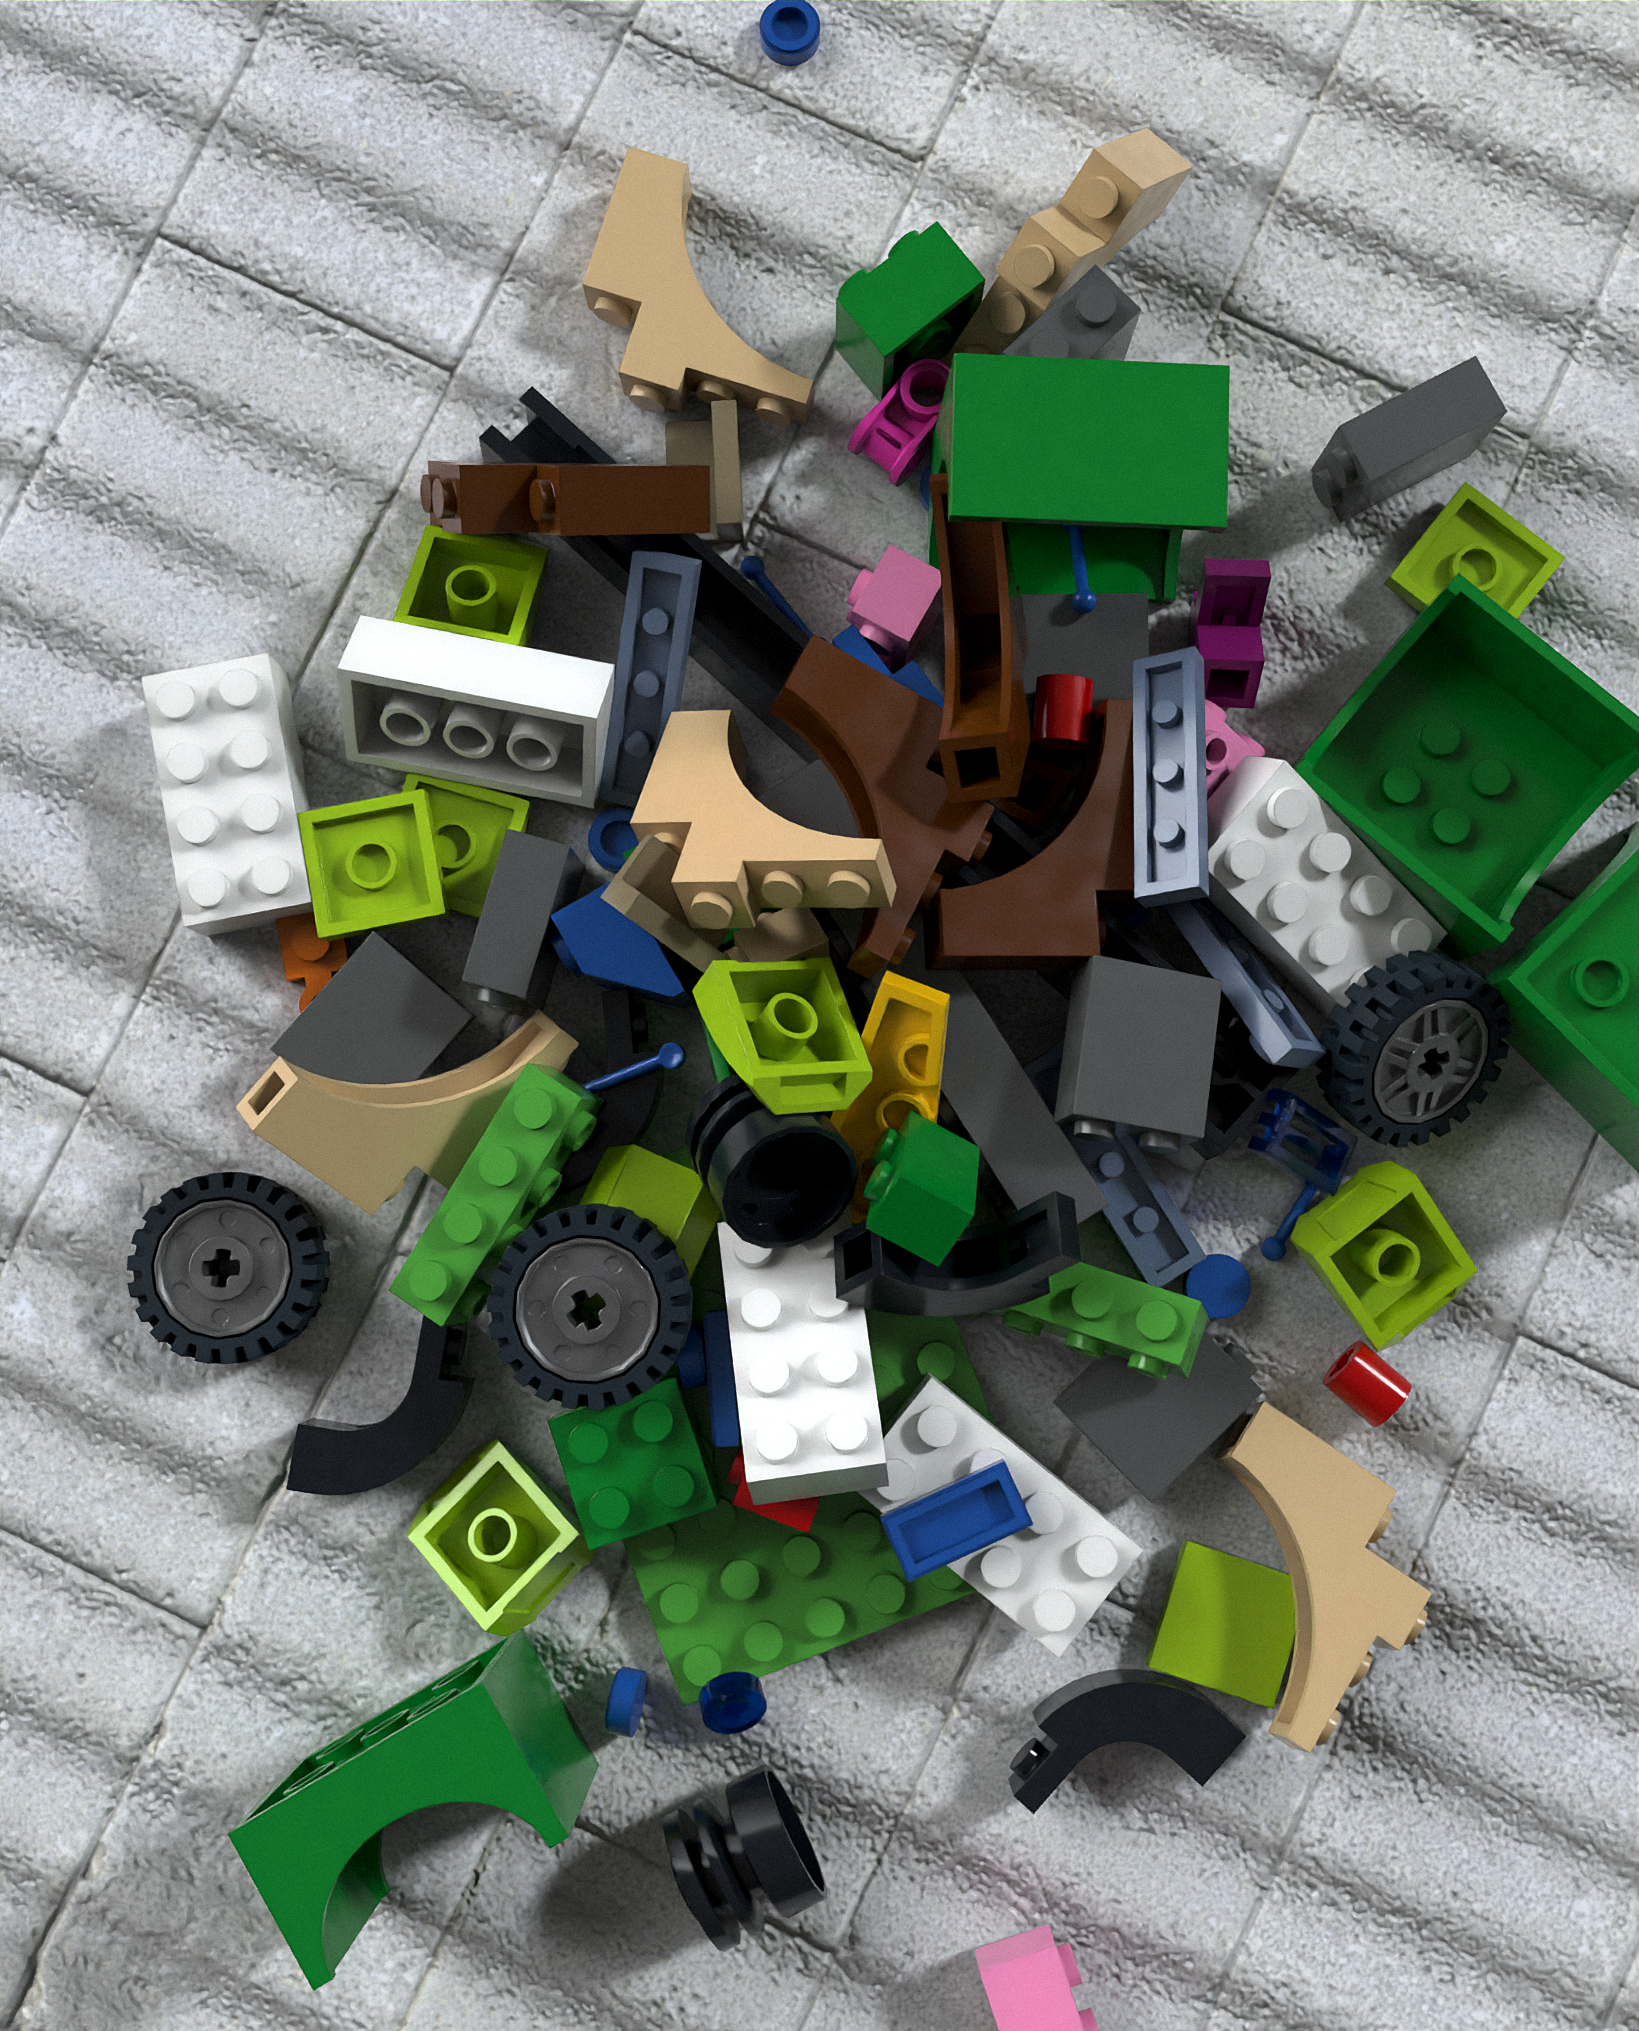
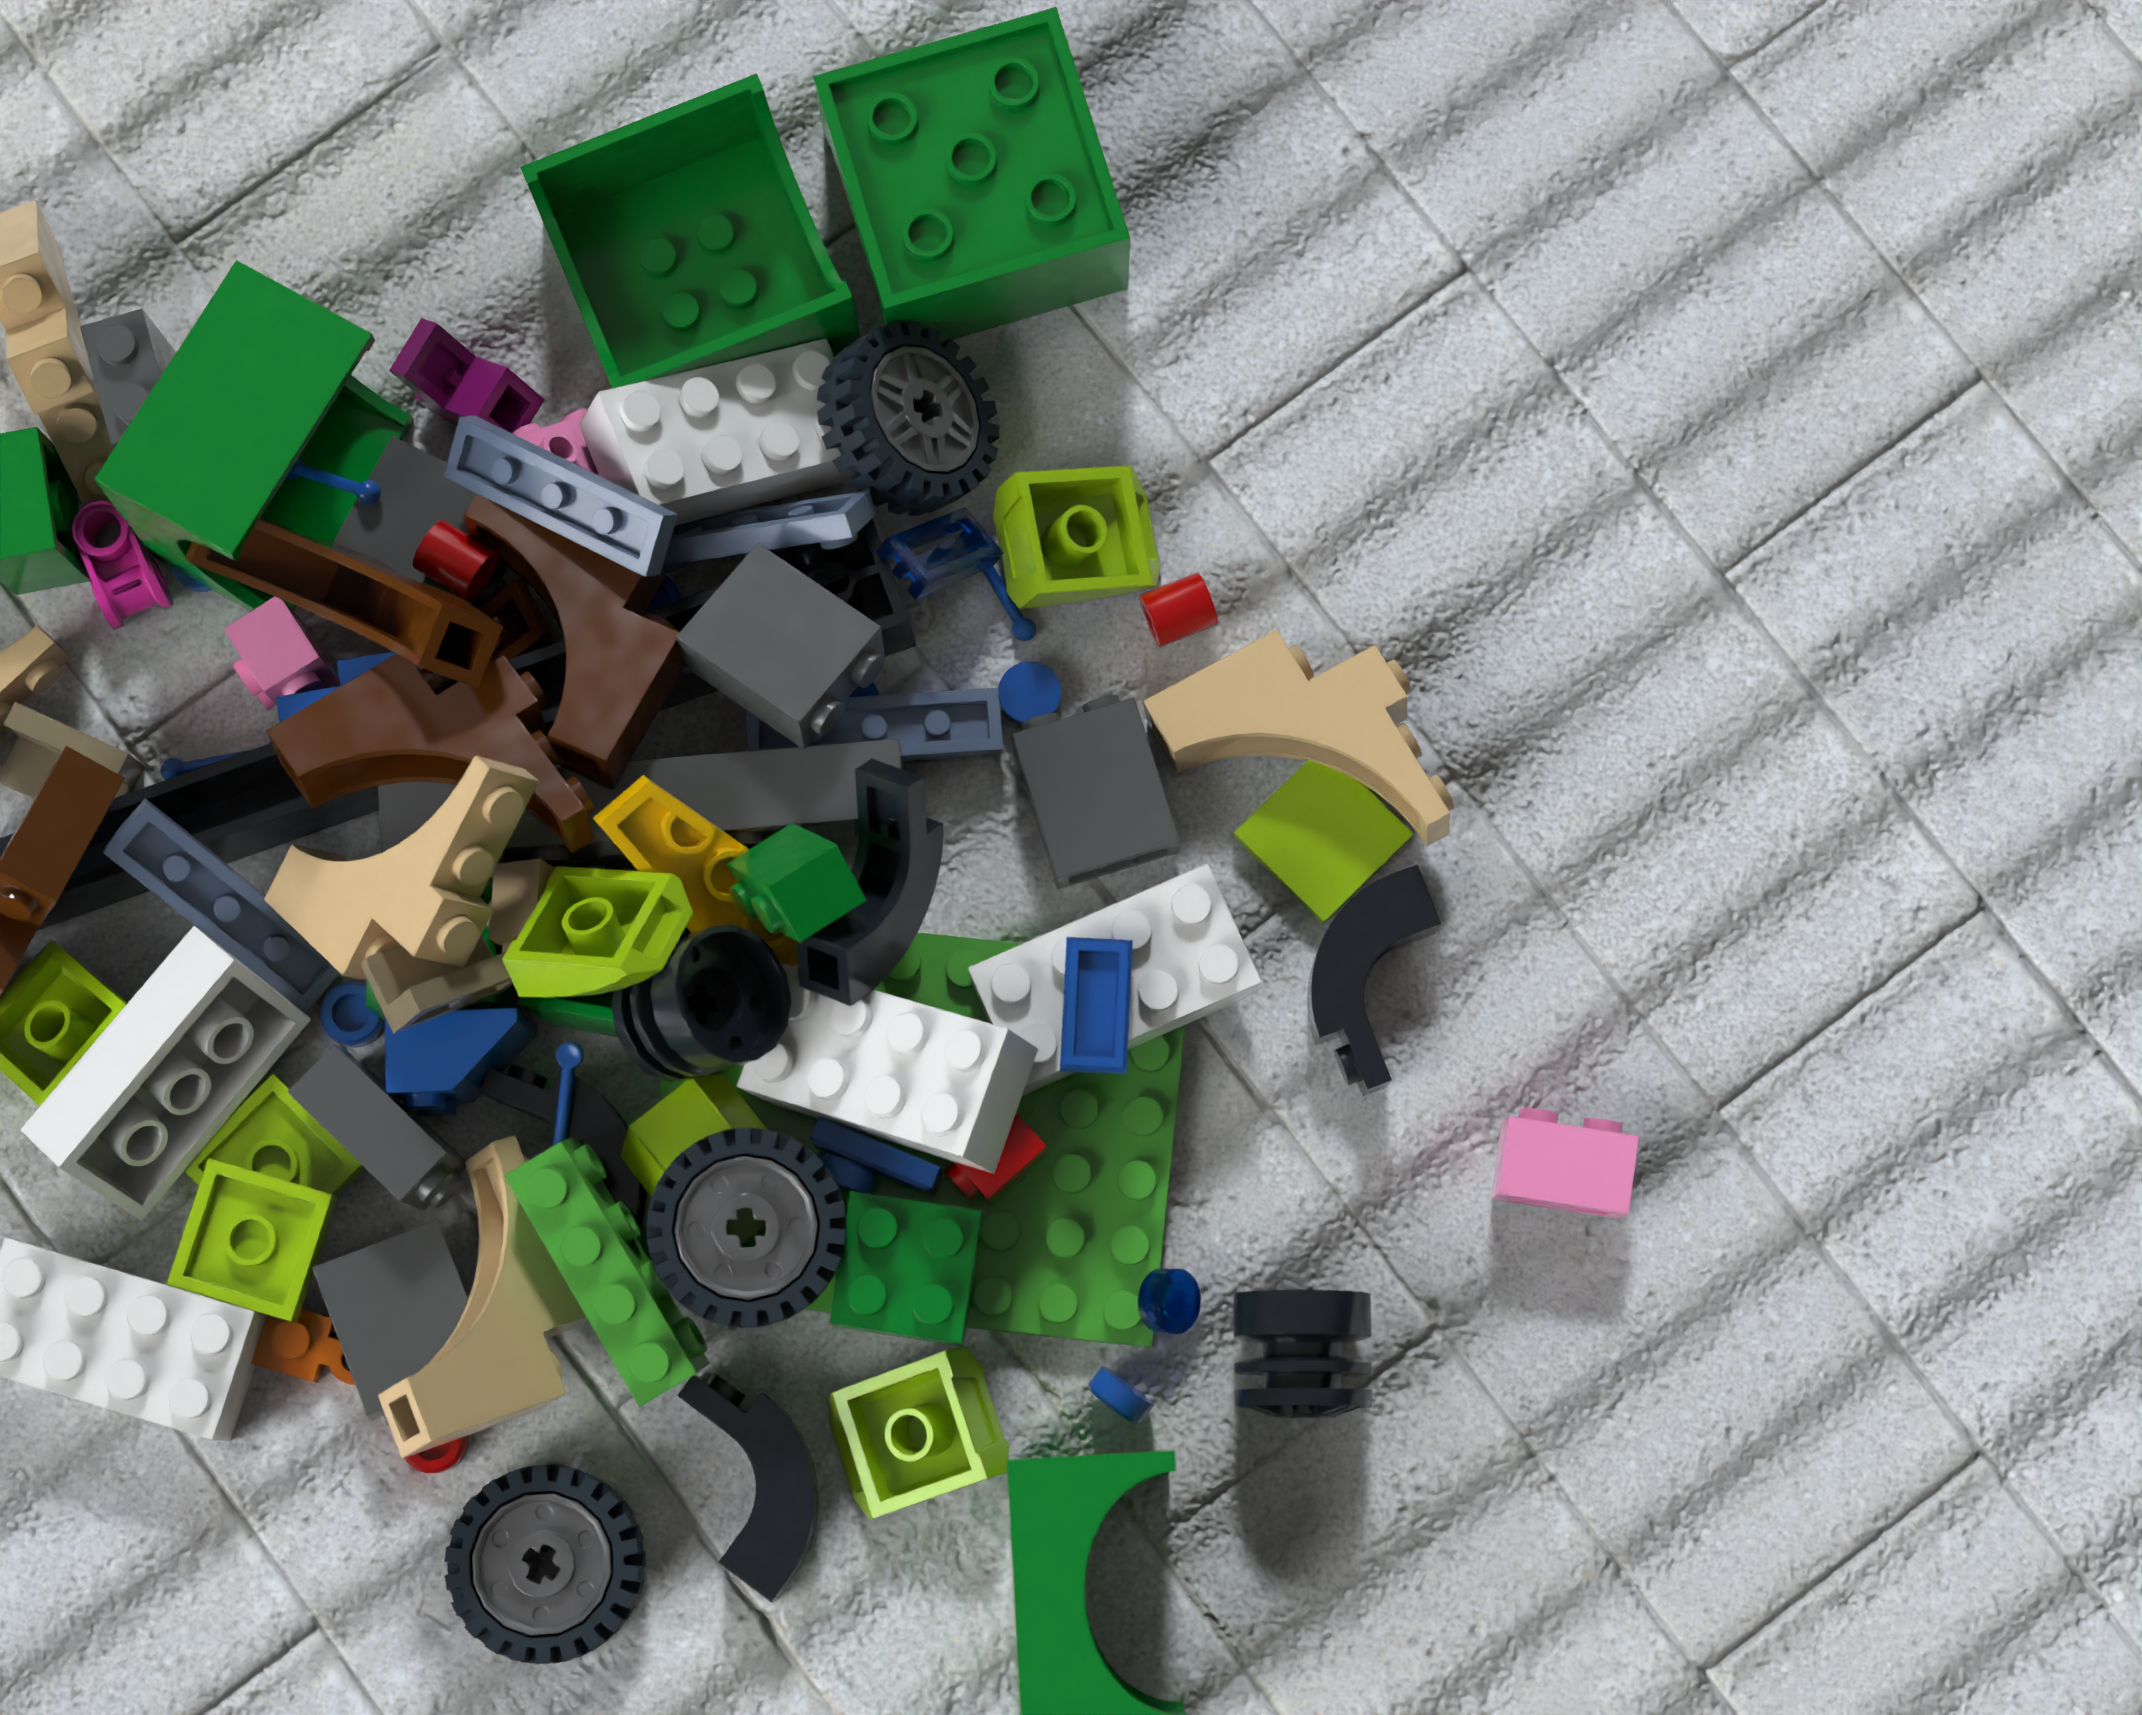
camera: 65 degrees left, 5 degrees down
bright green brick [966,1225,1208,1381] -> none
dark grey brick [1311,356,1508,523] -> none
lime plate [1384,481,1566,619] -> none

